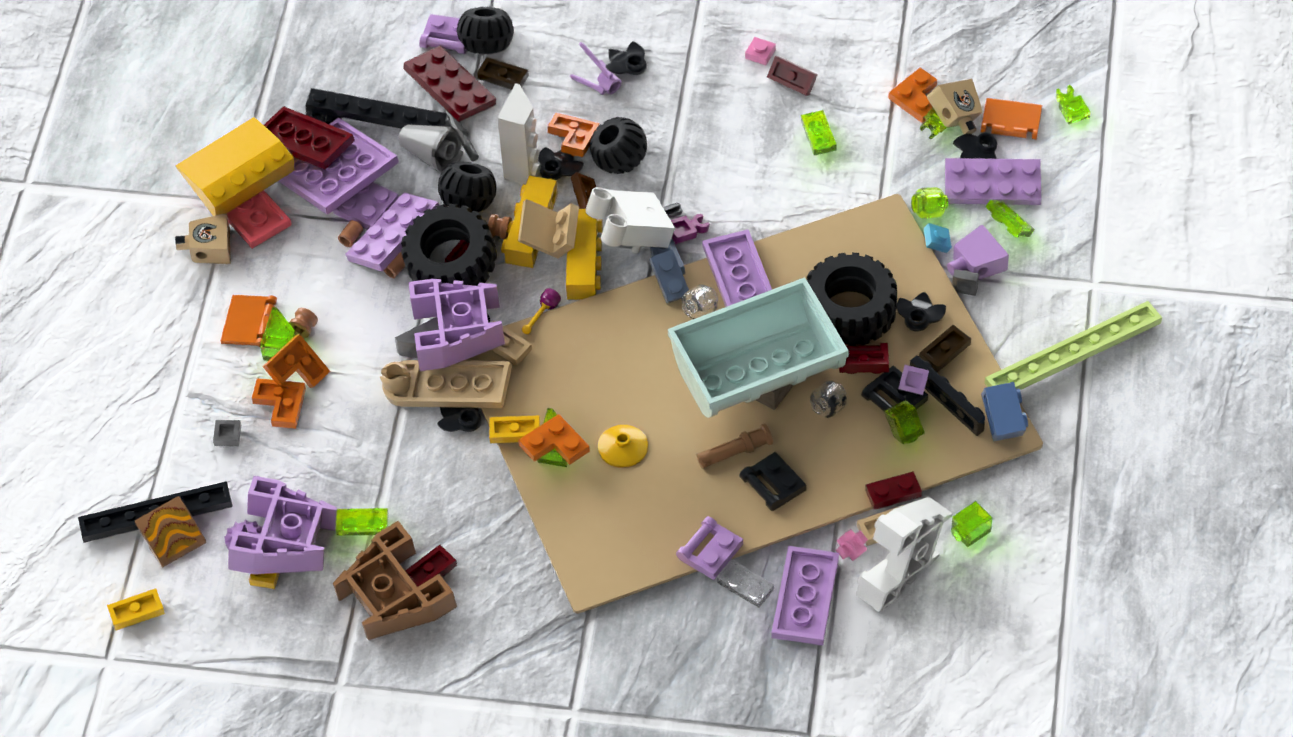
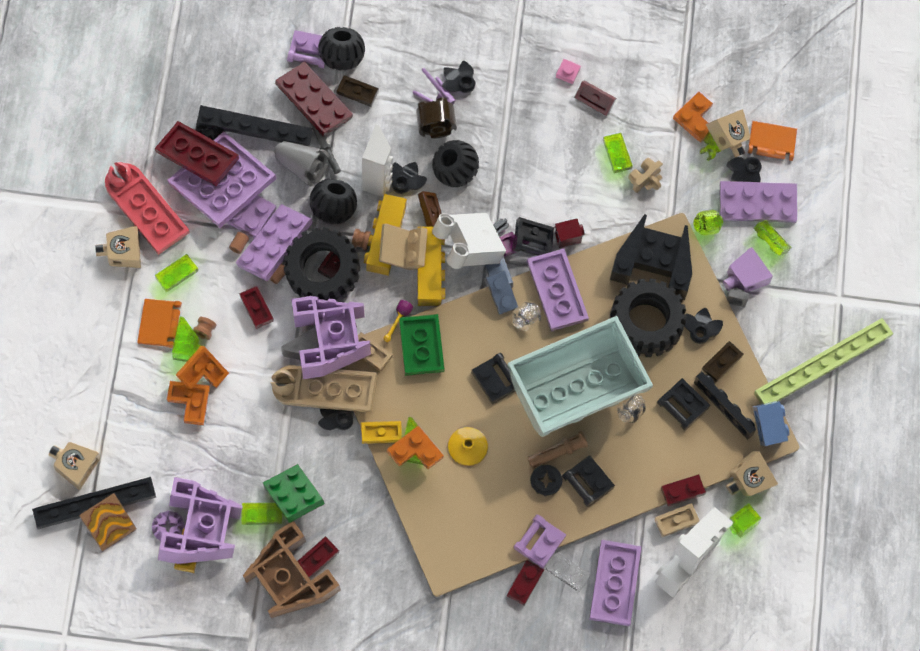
camera: 10 degrees left, 15 degrees up
yellow plate [107,588,165,631] -> none
yellow slope [176,117,295,216] -> none
flat silver plate [213,420,241,446] -> none
orange plate [547,113,600,157] -> none
bright pink gear [836,529,868,561] -> none
dark red plate [839,343,889,374] -> none
clear neon green brick [884,400,925,444] -> none
lavender plate [899,365,929,395] -> none
medium azure plate [923,223,952,253] -> none
clear neon green plate [1056,85,1090,124] -> none
none -> tan torso [48,442,101,490]
none -> clear neon green plate [155,254,198,293]
none -> dark red plate [239,286,274,329]
none -> green plate [263,464,325,523]
none -> green plate [399,314,445,376]
none -> dark brown brick [416,97,457,139]
none -> black plate [471,353,515,404]
none -> dark red plate [507,560,545,606]
none -> black plate [512,217,554,256]
none -> black gear [530,465,562,497]
none -> dark red brick [554,218,585,248]
none -> black wedge [610,214,692,300]
none -> tan hips [628,157,663,193]
none -> tan torso [726,451,778,496]

